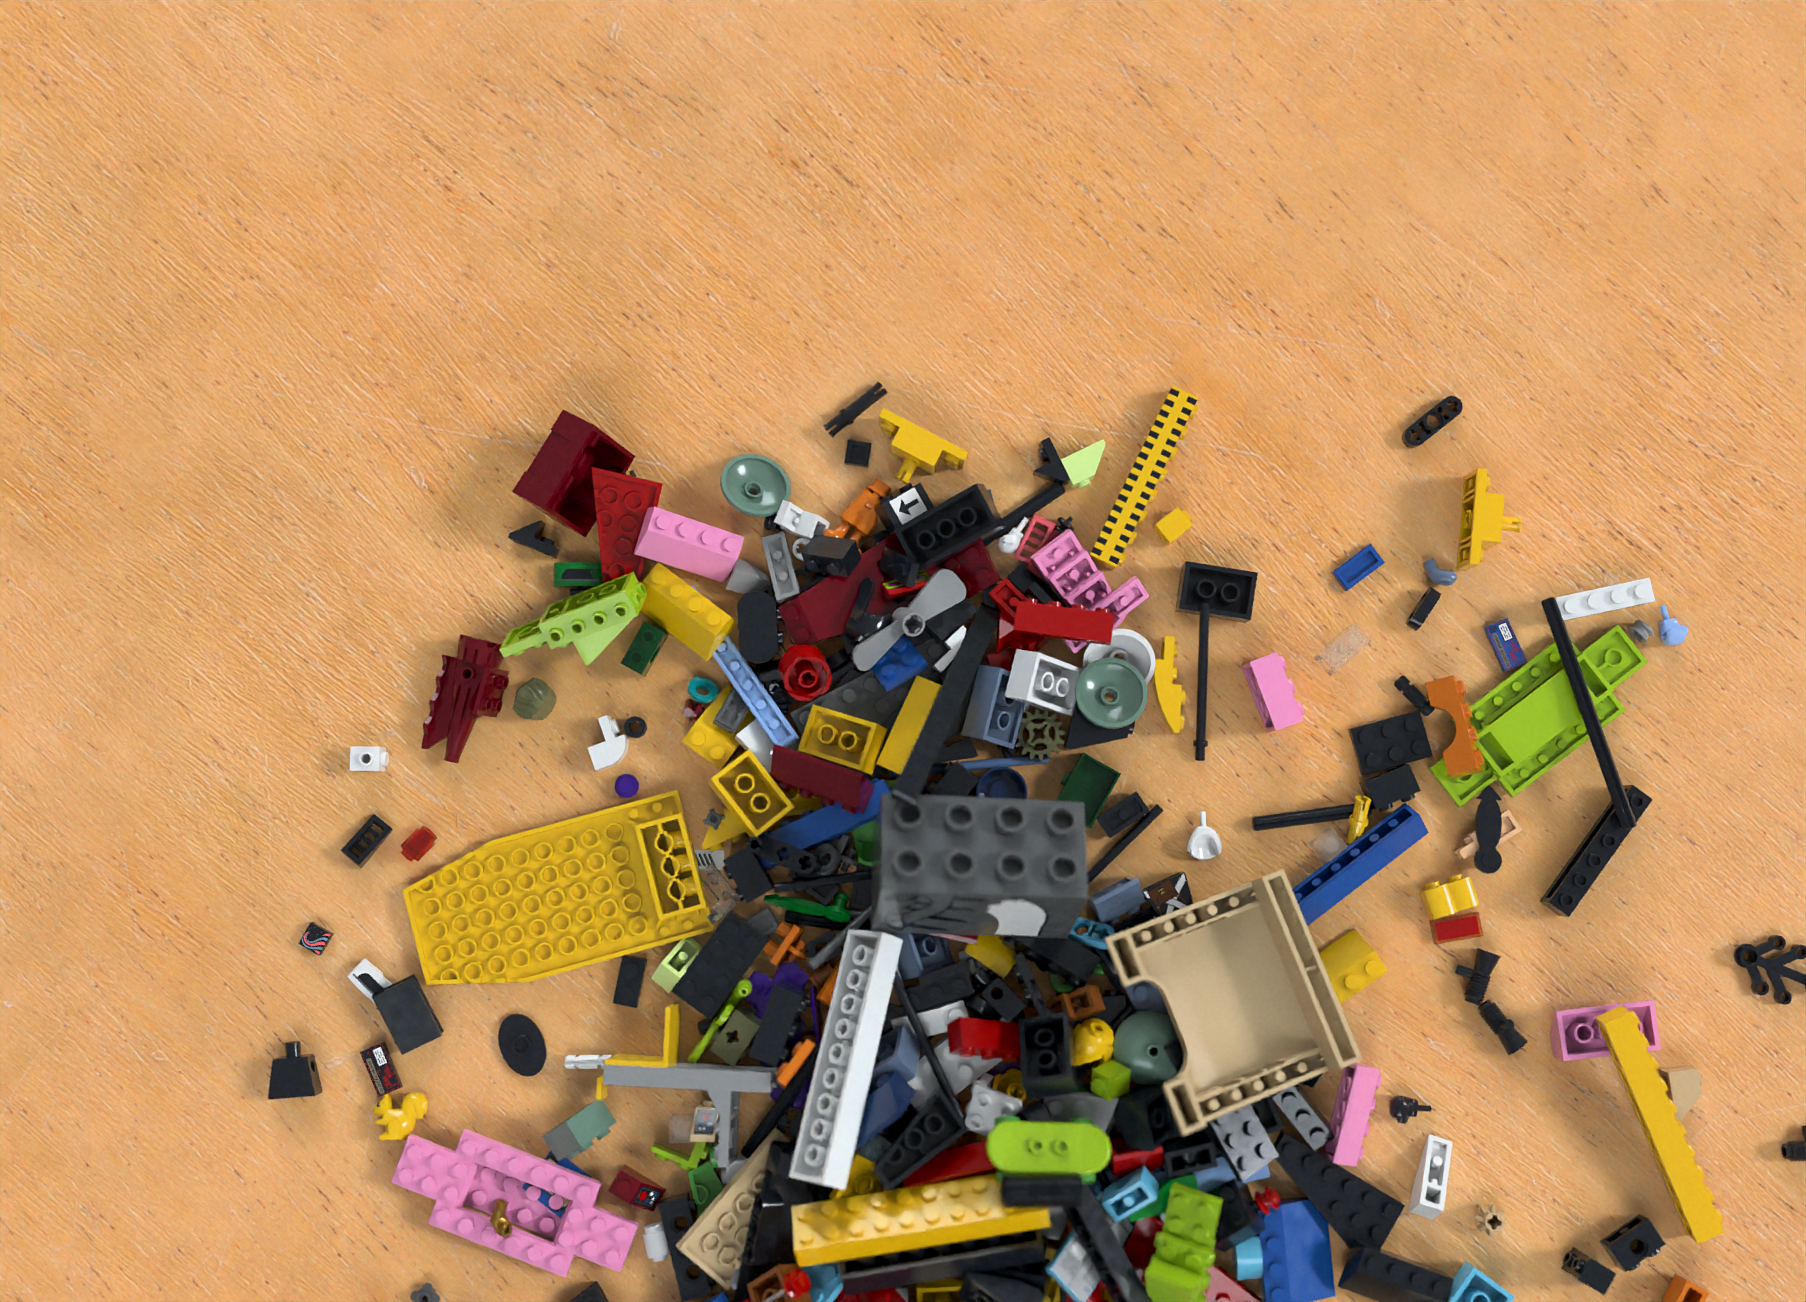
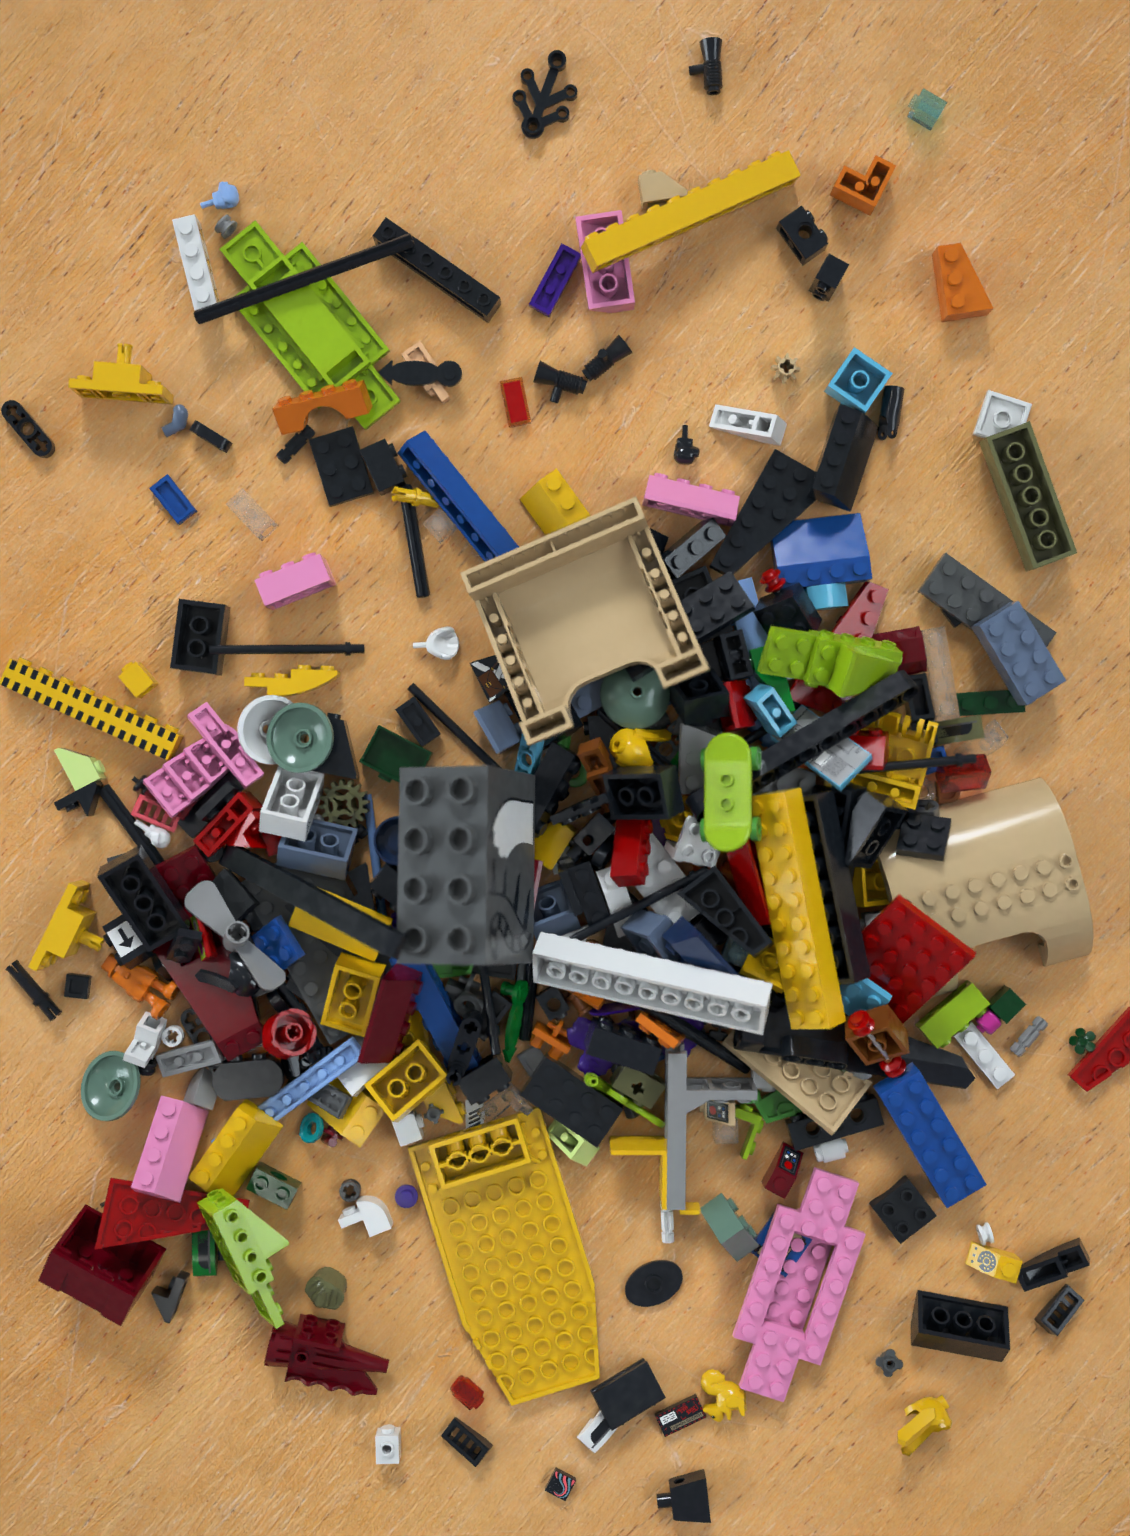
camera: 90 degrees left, 5 degrees up
pearl gold arm [490,1199,513,1238] -> none
black plate [613,955,647,1008] -> none
black brick [801,535,862,577] -> none
dark grey bar [807,904,871,970] -> none
white slope [932,626,966,673] -> none
black piece [1001,1173,1083,1209] -> none
red brick [1013,598,1115,646] -> none
lime brick [1091,1059,1131,1101] -> none
yellow brick [1420,873,1479,919] -> none
tile [1483,618,1527,672] -> none
none -> white brick [391,1109,425,1147]
none -> dark purple plate [529,243,581,317]

